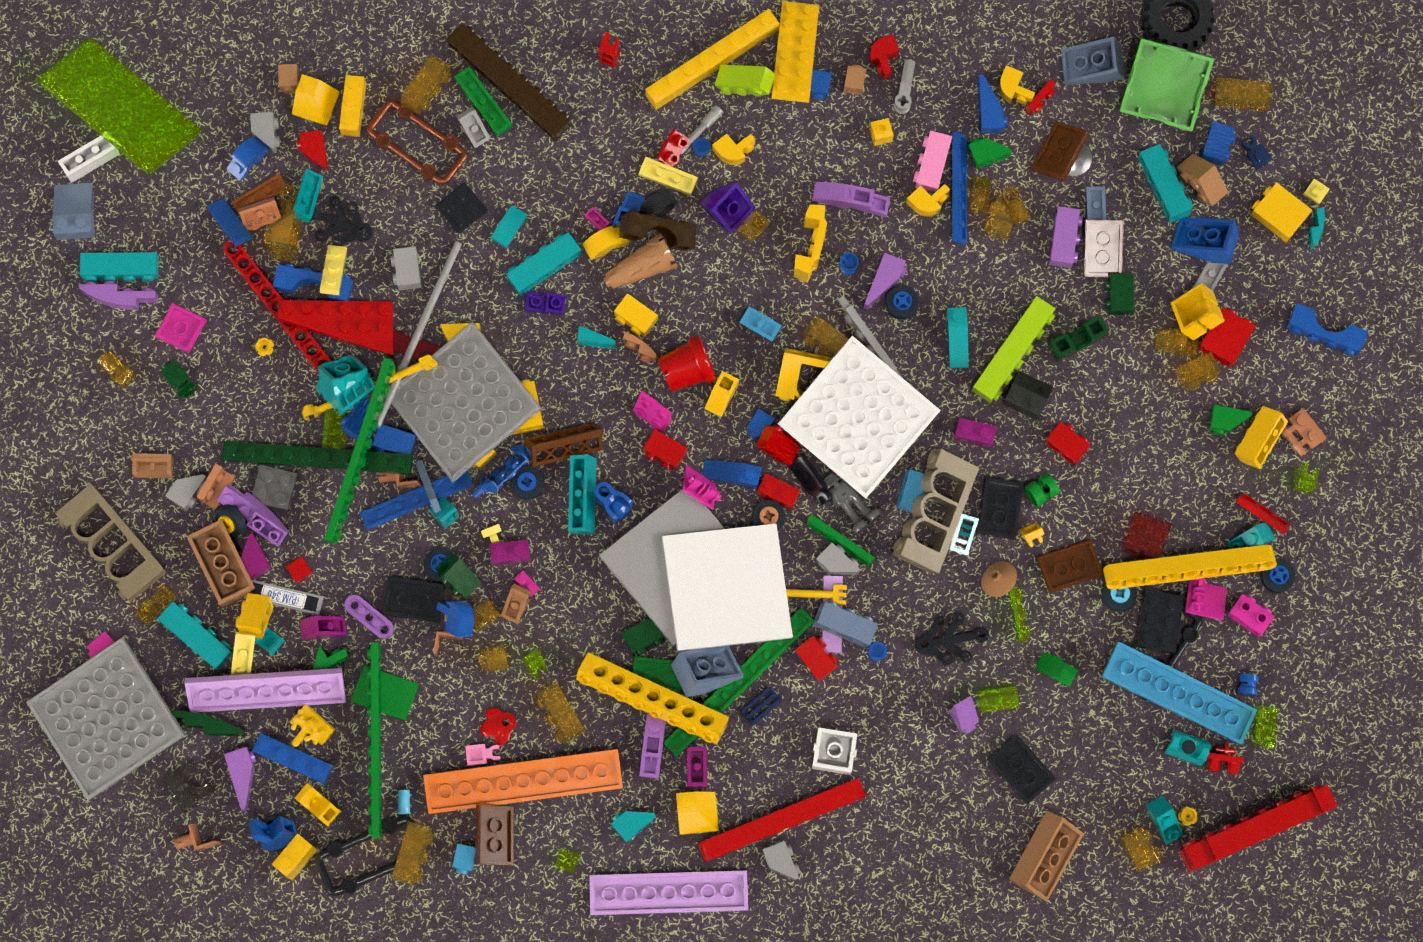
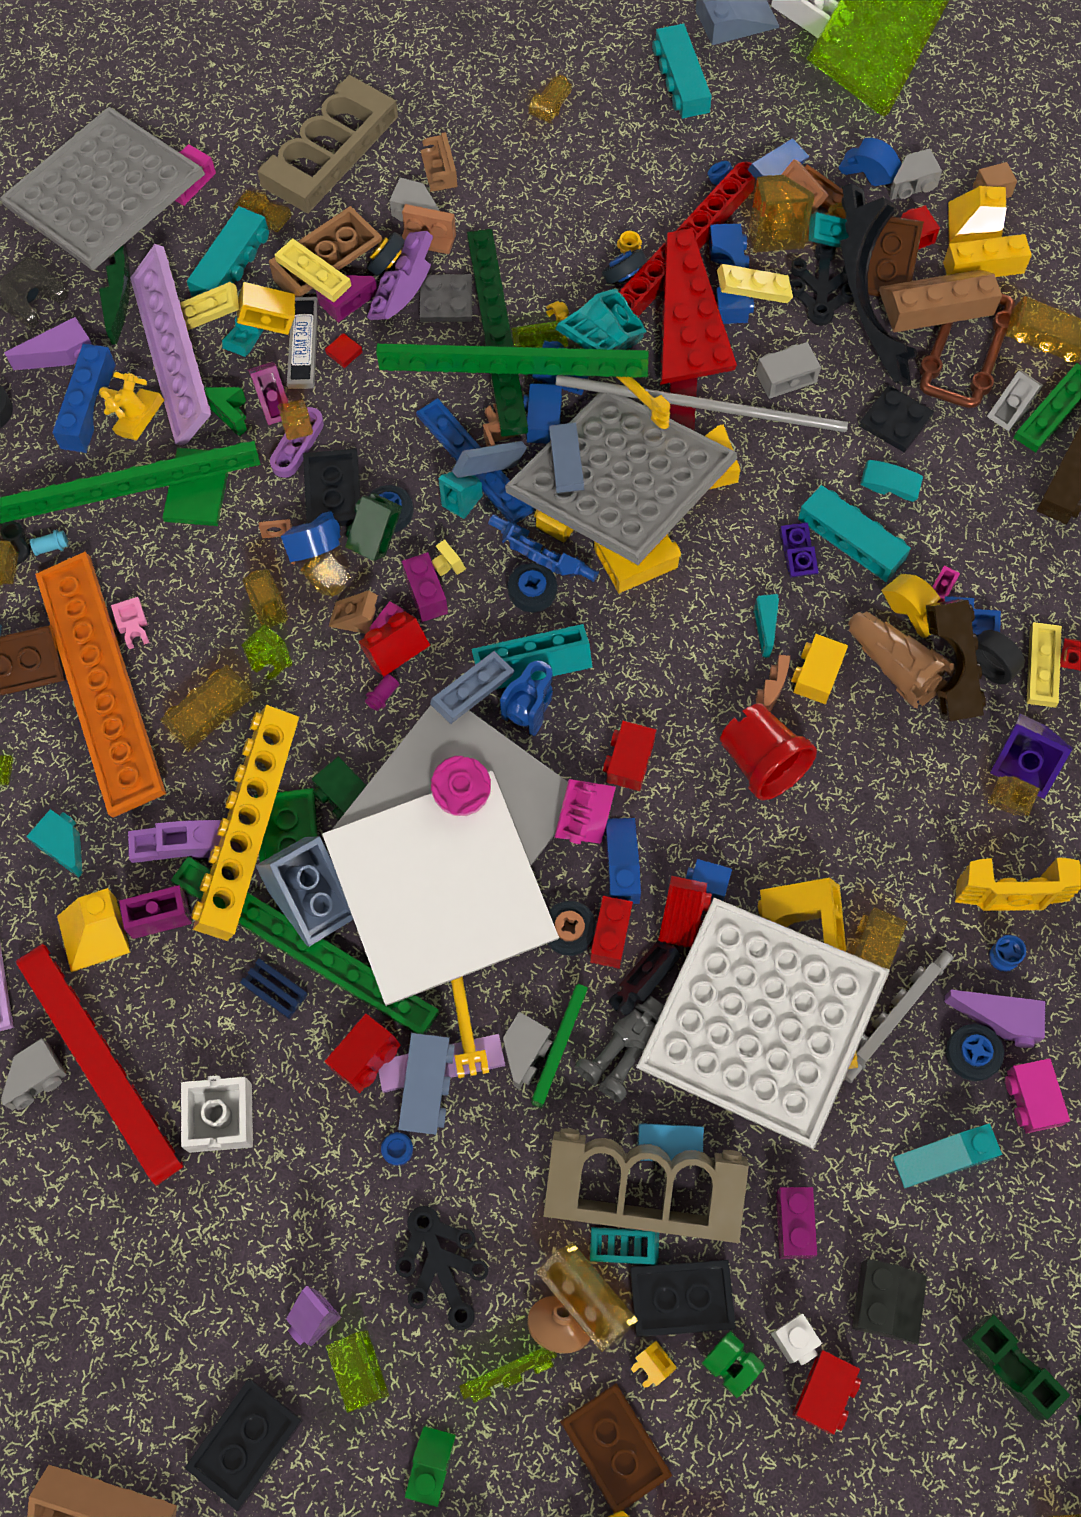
camera: 80 degrees right, 10 degrees down
medium lavender slope [79,281,158,310] -> none
dark pink tile [155,303,207,353] -> none
dark green arch [160,359,197,401] -> none
yellow brick [295,783,341,826] -> none
red plate [480,708,516,746] -> none
reddish brown fence [524,422,603,467] -> none
dark pink hinge [633,391,673,433] -> none
yellow slope [705,371,739,418] -> none
dark azure hinge [739,306,783,342] -> none
lime brick [972,296,1056,404] -> none
none -> light yellow plate [275,238,352,302]
none -> clear yellow slope [277,399,313,440]
none -> red brick [358,611,431,676]
none -> magenta pin [365,674,400,711]
none -> sand blue plate [430,651,514,724]
none -> dark pink tile [431,756,491,816]
none -> clear yellow brick [536,1243,638,1352]
none -> sand blue tile [549,423,584,493]
none -> black wheel [602,249,647,284]
none -> blue tile [708,161,733,185]
none -> white brick [771,1314,822,1365]
none -> black slope [840,183,917,386]
none -> reddish brown tile [868,217,924,297]
none -> medium nougat slope [879,269,1002,333]
none -> dark pink brick [1005,1059,1070,1134]

